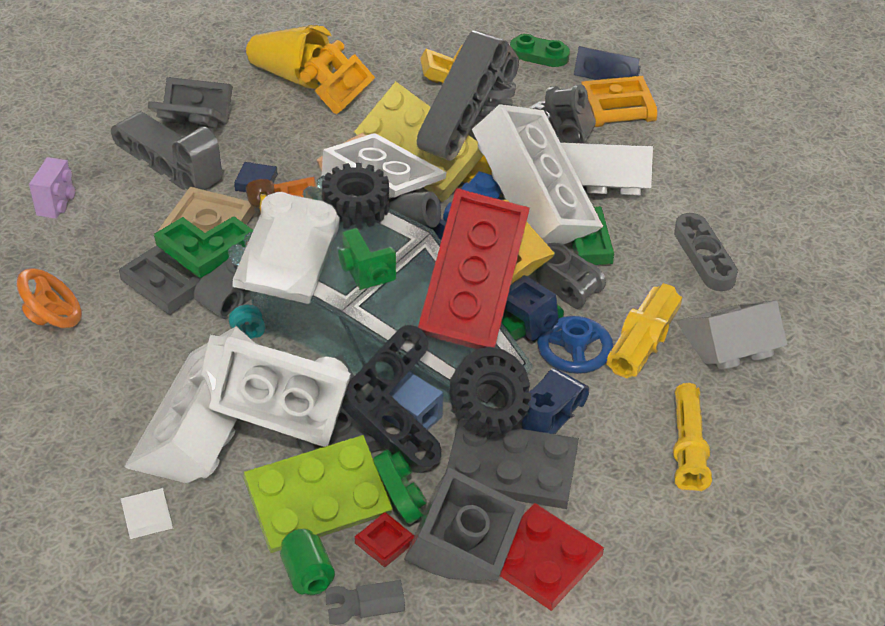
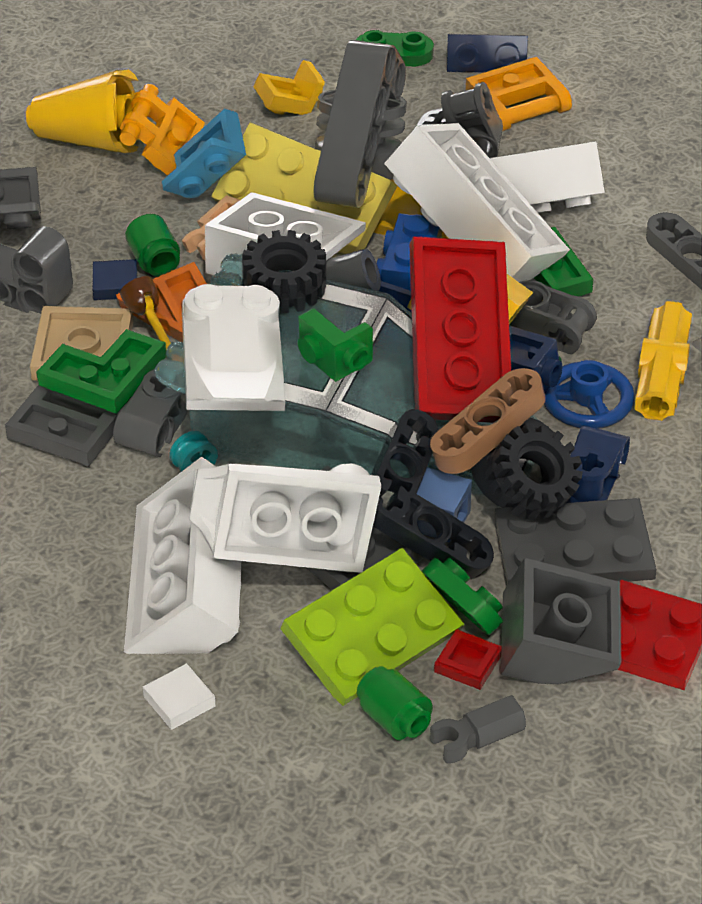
camera: 15 degrees left, 0 degrees up
none -> green brick [125,214,180,277]
none -> dark azure bracket [162,108,246,198]
none -> medium nougat beam [430,368,545,474]

